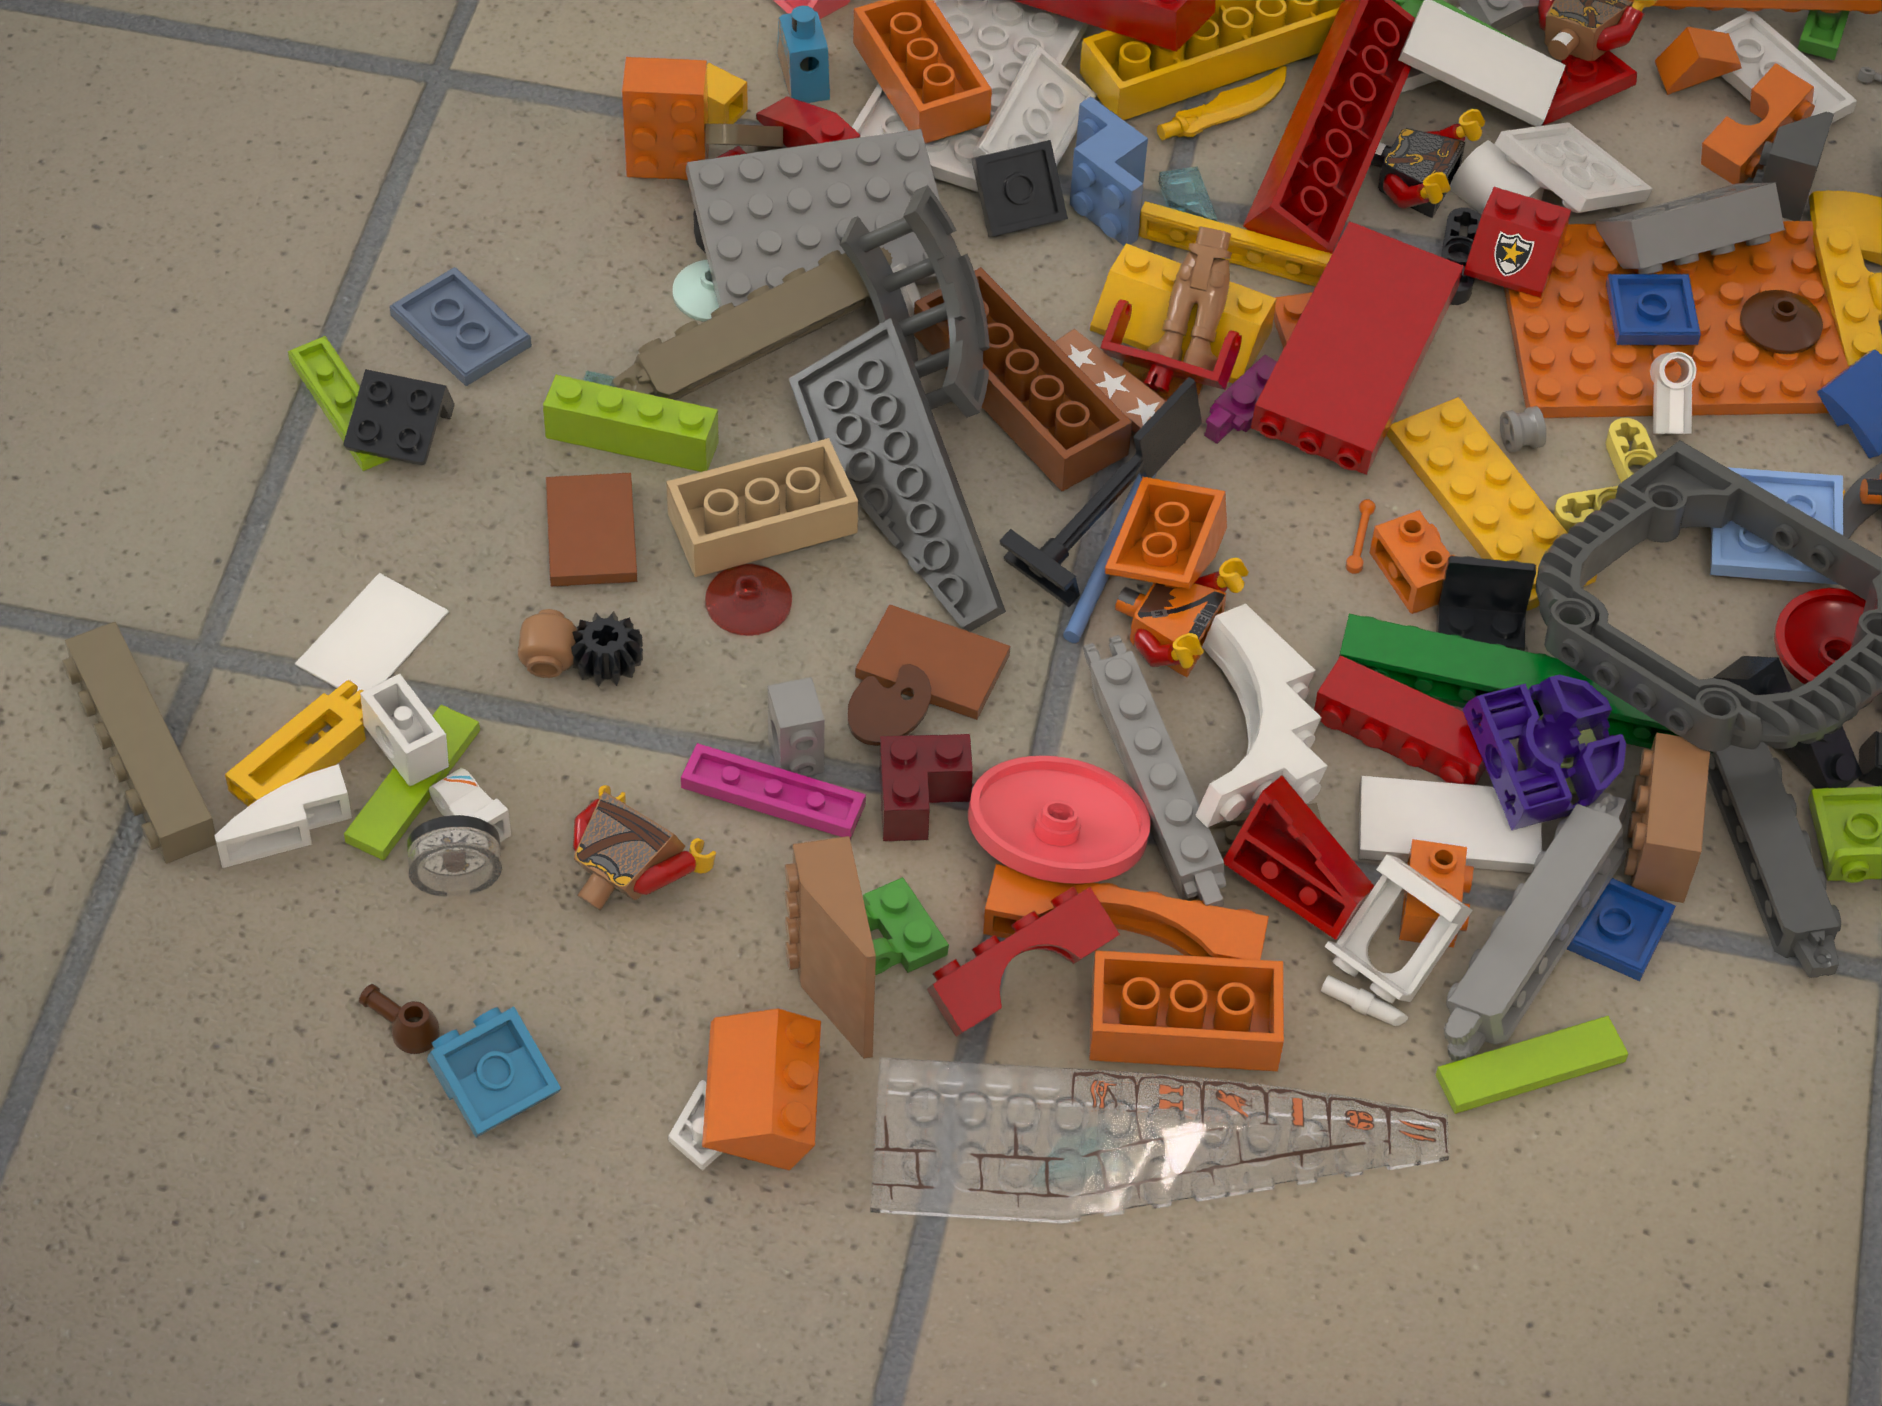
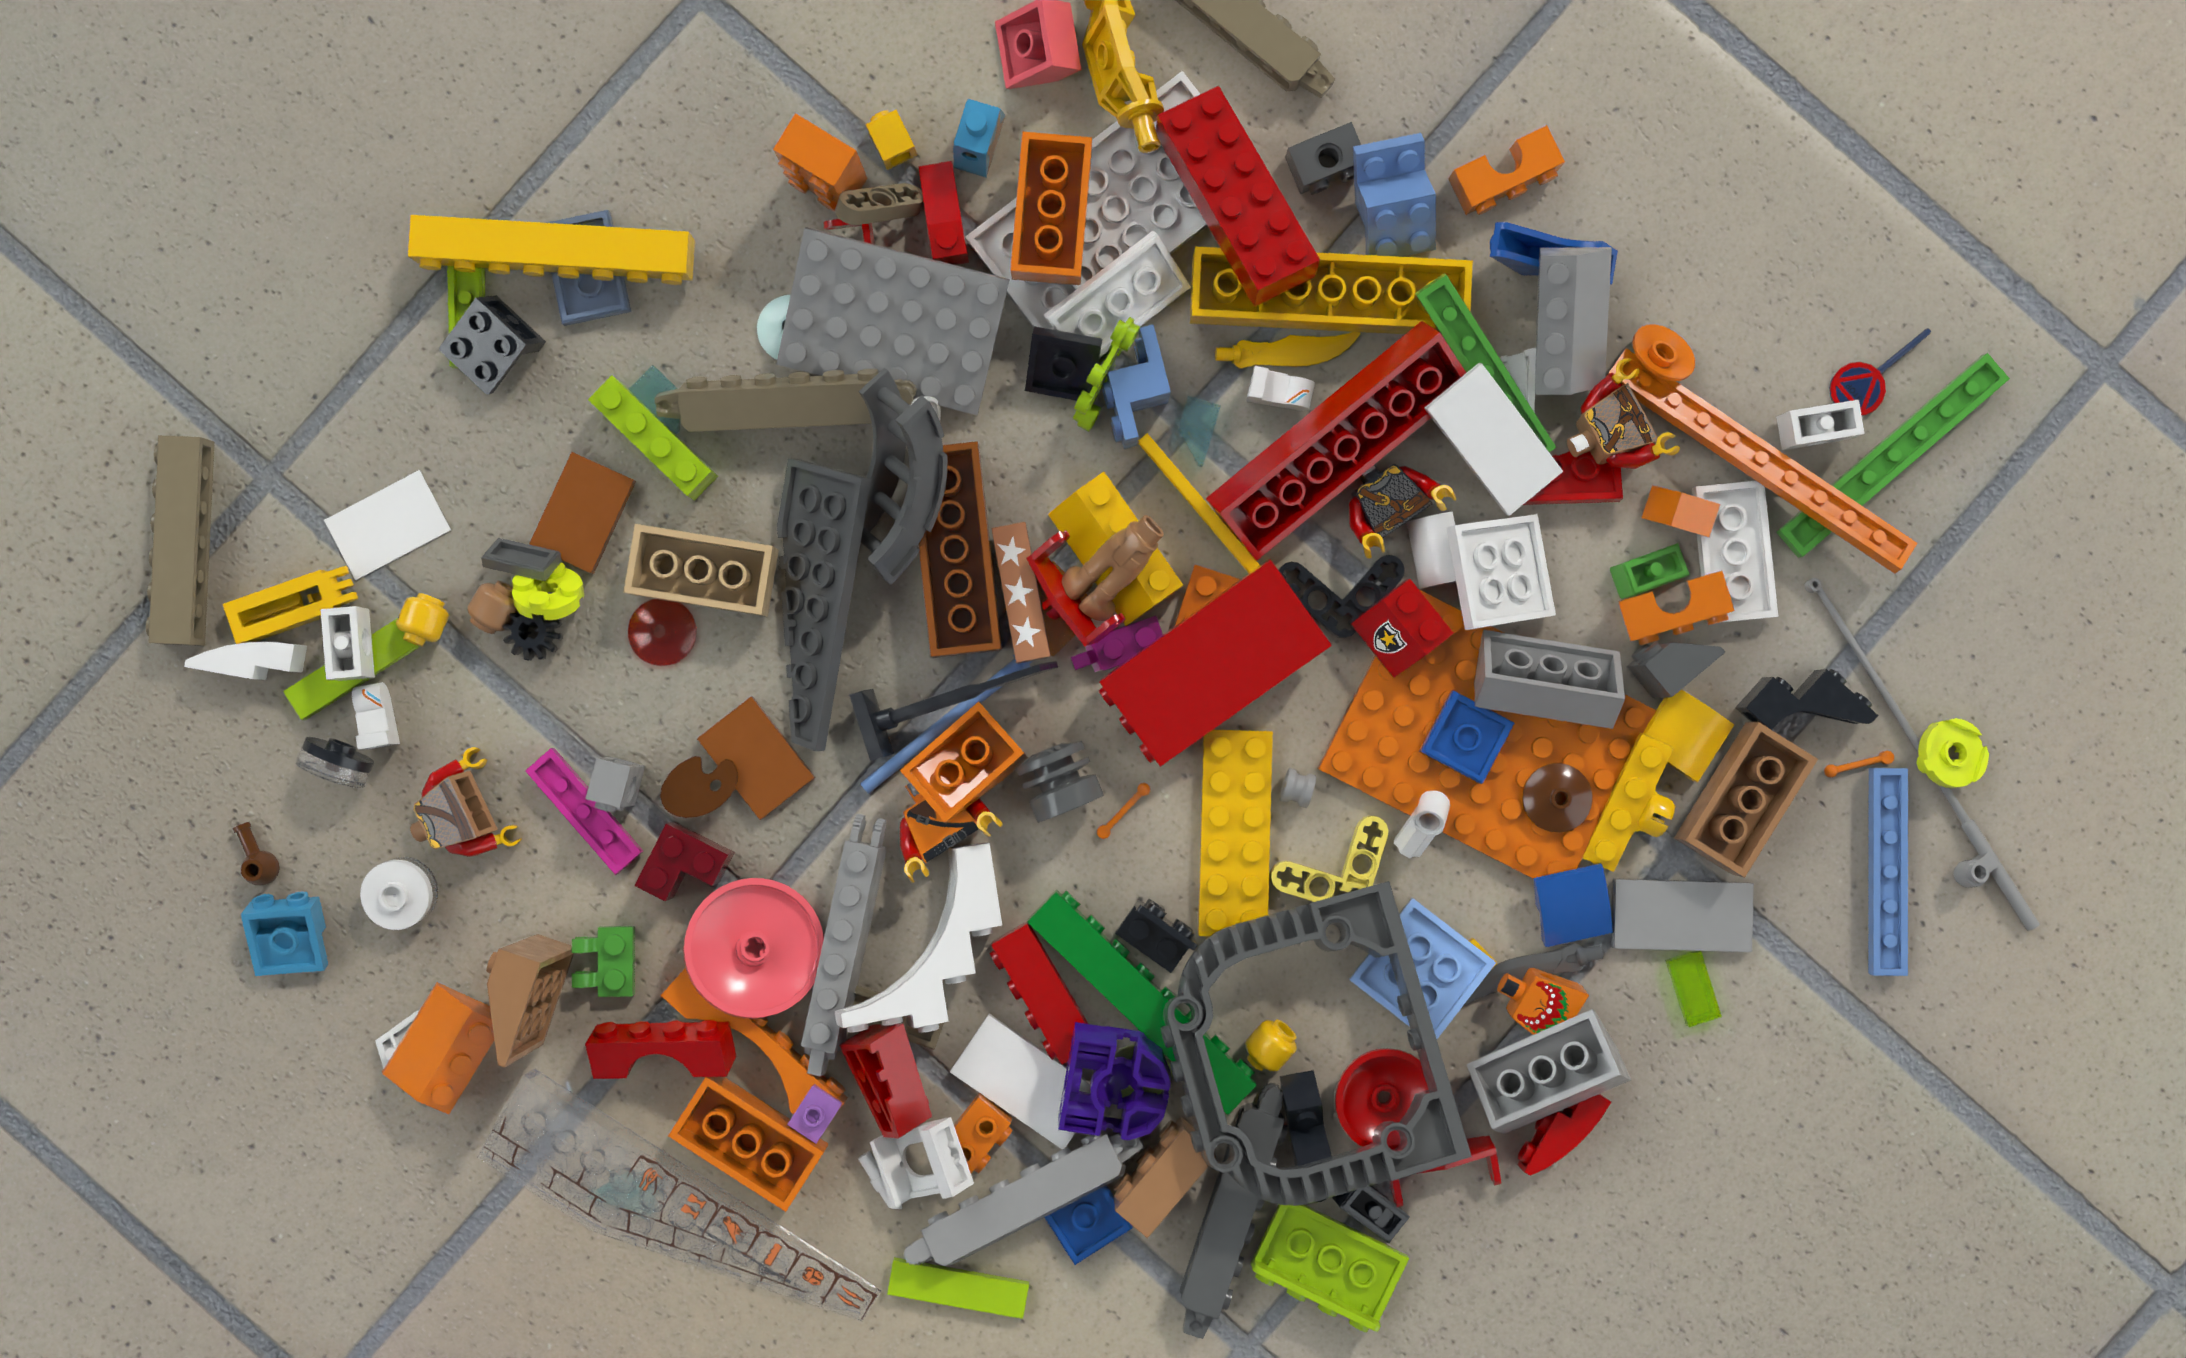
camera: 25 degrees right, 35 degrees up
orange brick [1369,510,1455,614] -> none
none -> white piece [360,857,438,930]
none -> yellow head [396,593,449,647]
none -> yellow brick [408,215,695,285]
none -> dark grey tile [481,538,562,581]
none -> neon yellow plate [512,562,584,620]
none -> medium lavender bracket [787,1084,842,1144]
none -> dark grey wheel [1016,741,1104,823]
none -> lime plant [1073,317,1140,432]
none -> yellow head [1245,1019,1297,1072]
none -> white leg [1246,366,1315,411]
none -> bright green slope [1610,543,1690,599]

